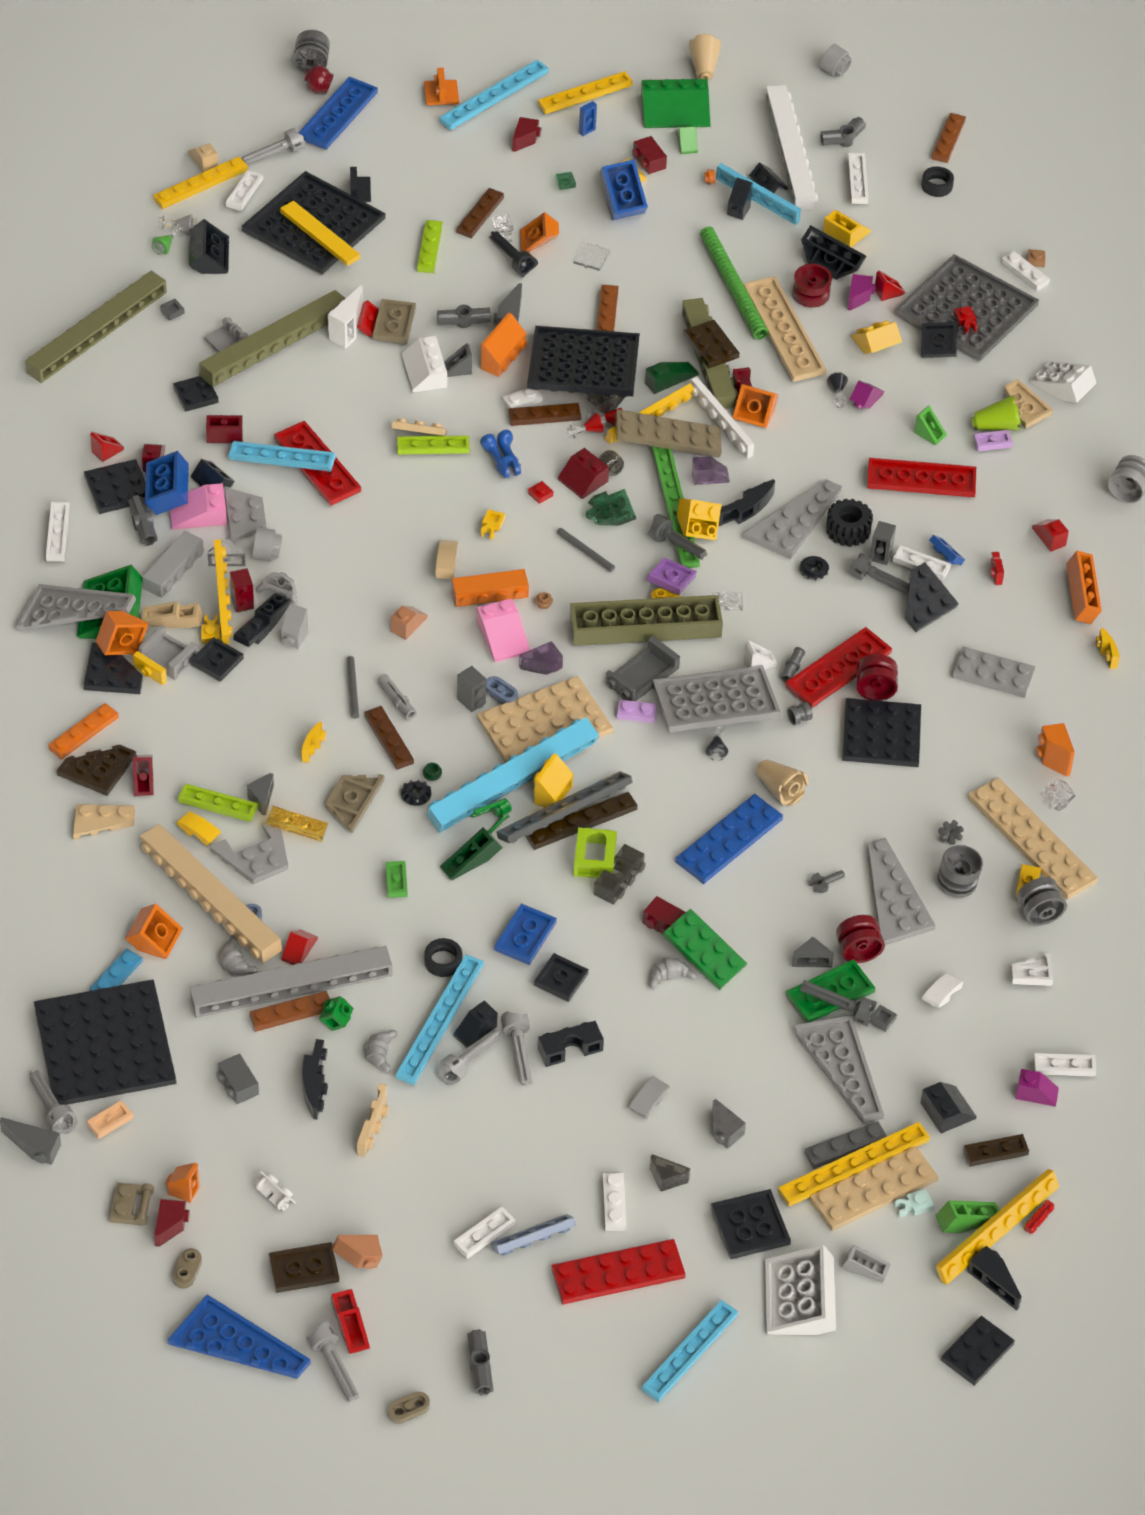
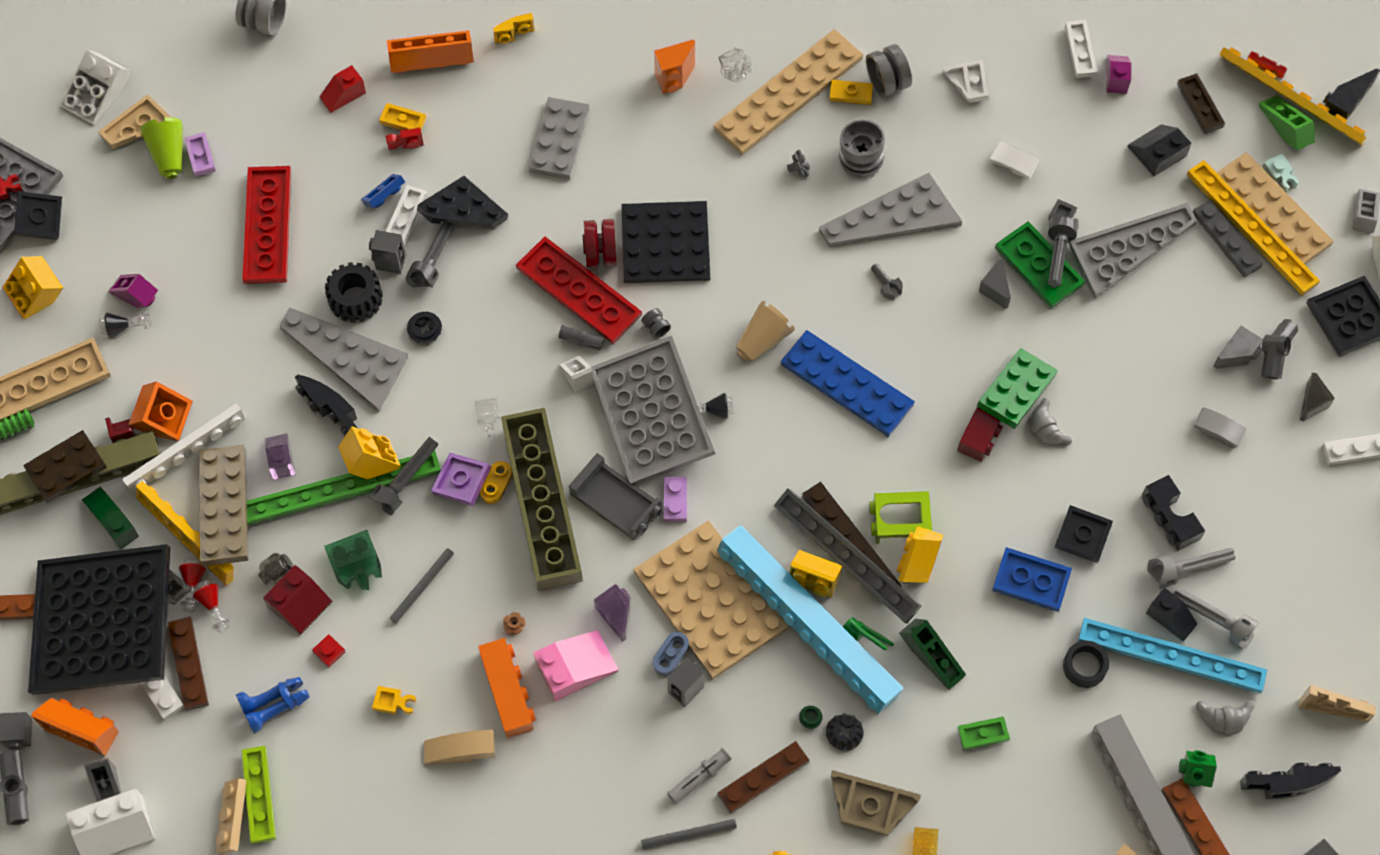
camera: 95 degrees left, 15 degrees up
red slope [281,929,318,965] -> none
nougat slope [391,606,428,640] -> none
clear smoke arch [593,844,646,905] -> none
dark red wheel [836,915,885,963] -> none
bright green slope [914,405,947,445] -> none
none -> yellow plate [379,103,427,131]
none -> yellow slope [896,526,944,583]
none -> dark grey piece [1261,319,1298,380]

